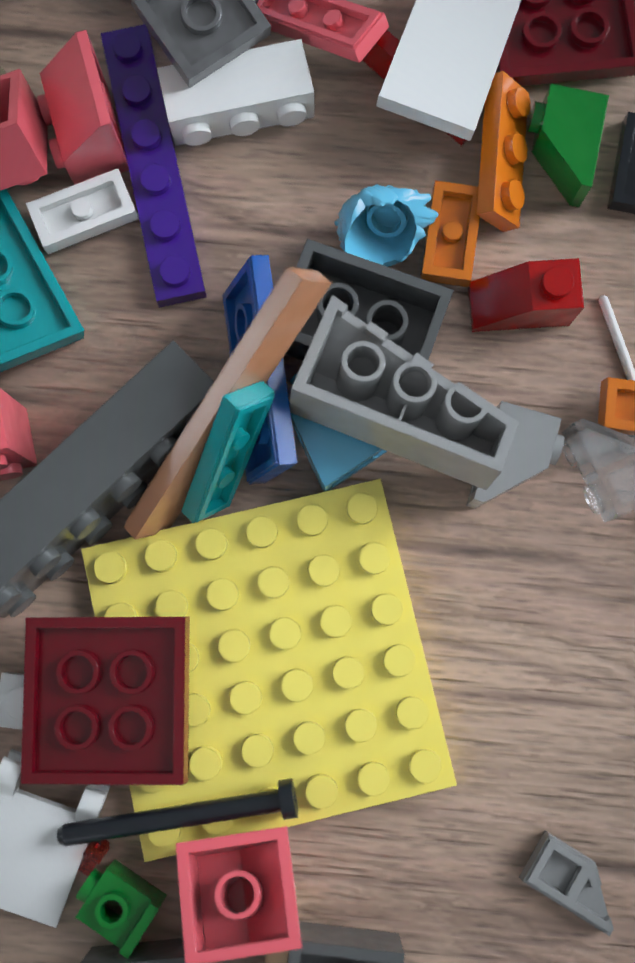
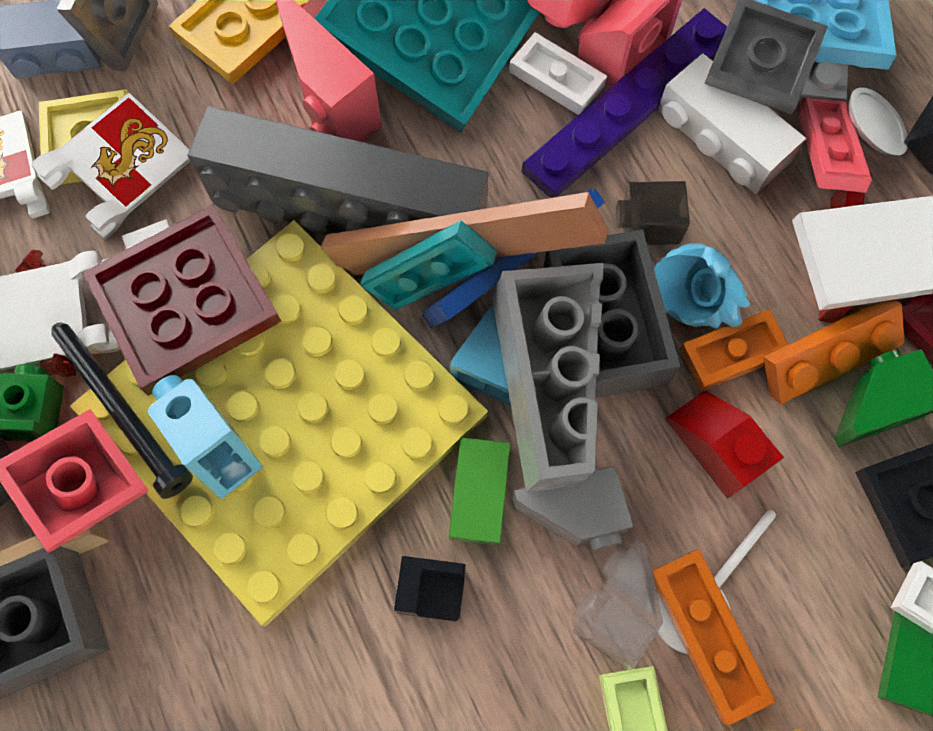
camera: 60 degrees right, 10 degrees down
none -> medium azure torso [148,375,263,499]
none -> black panel [394,556,466,622]
none -> bright green tile [449,437,510,545]
none -> clear smoke brick [616,181,690,245]

